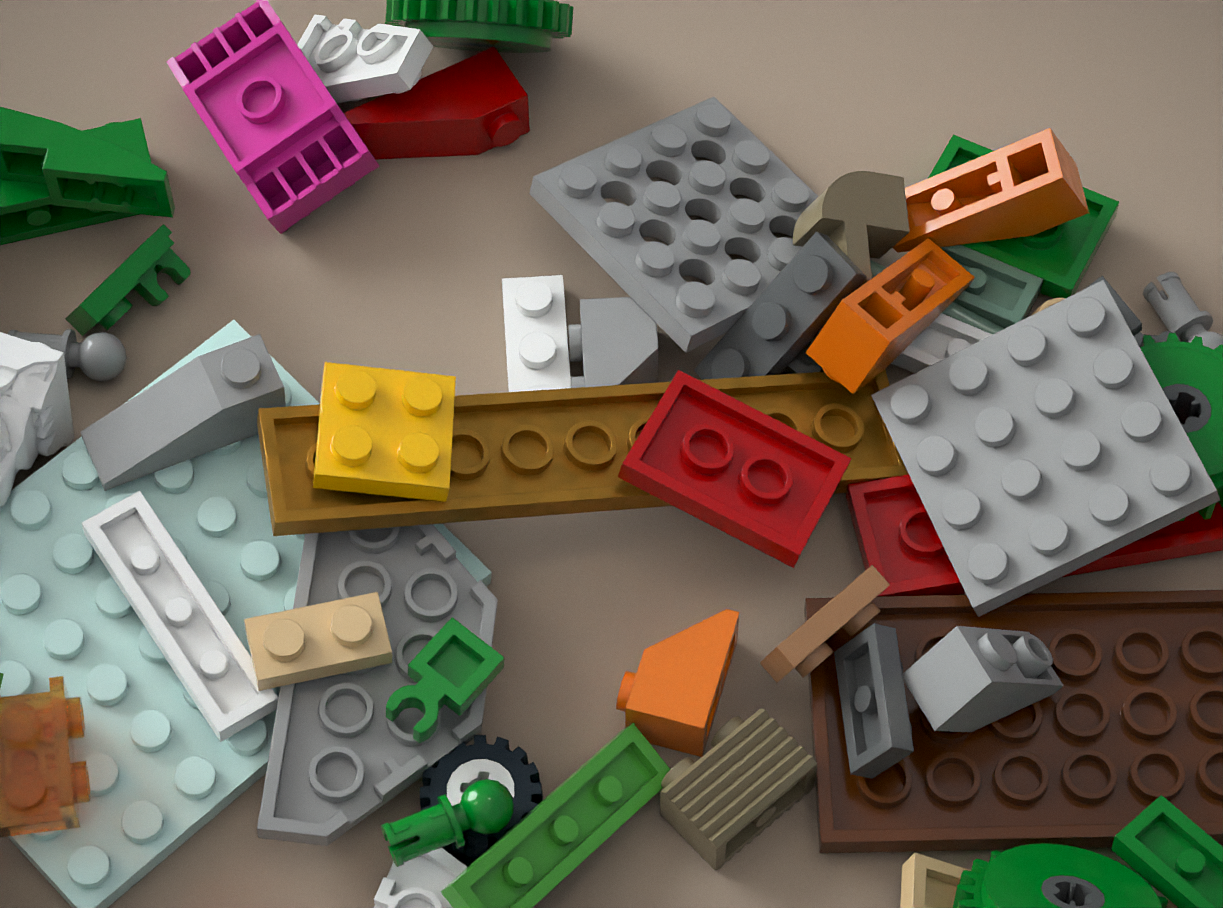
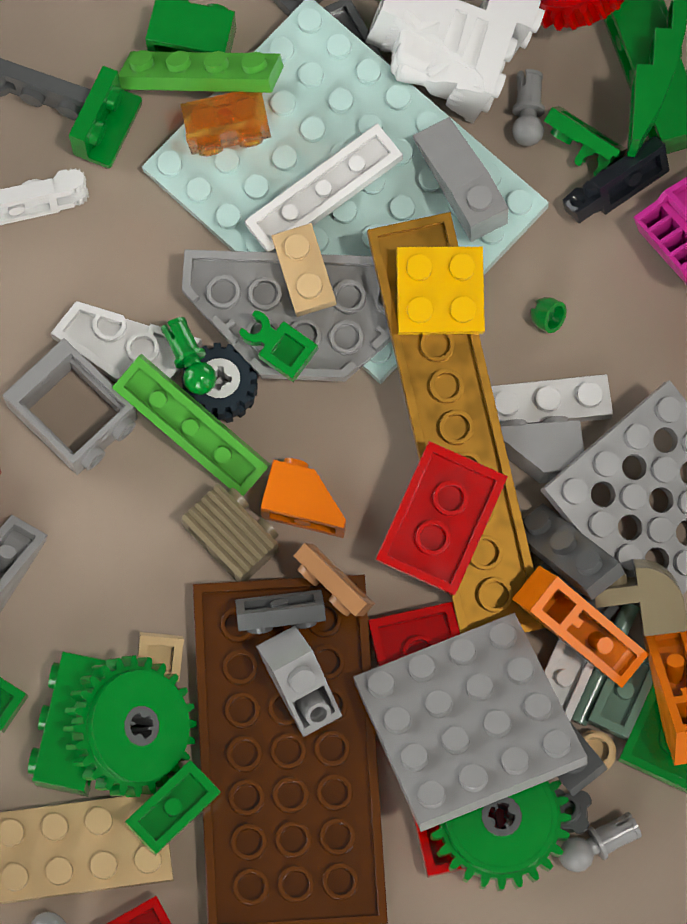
camera: 85 degrees right, 15 degrees up
none -> green hinge [530,297,567,333]
none -> black hinge [563,136,670,224]

